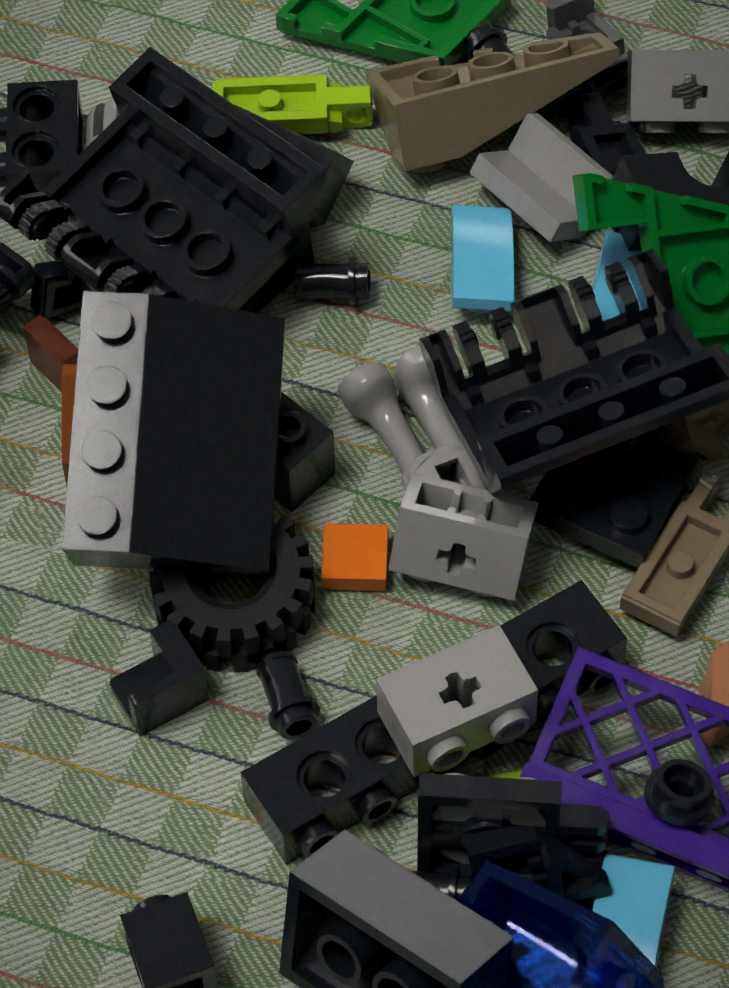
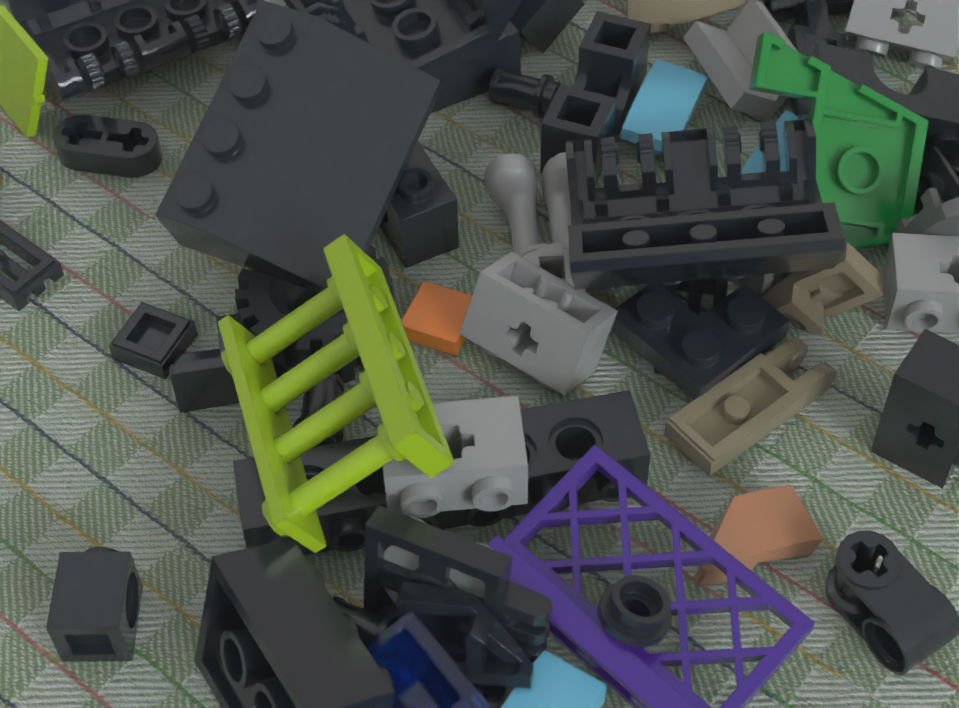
camera: 20 degrees right, 5 degrees down
none -> black tile [109,302,198,379]
none -> lime fence [218,234,455,553]
none -> black arch [540,11,651,186]

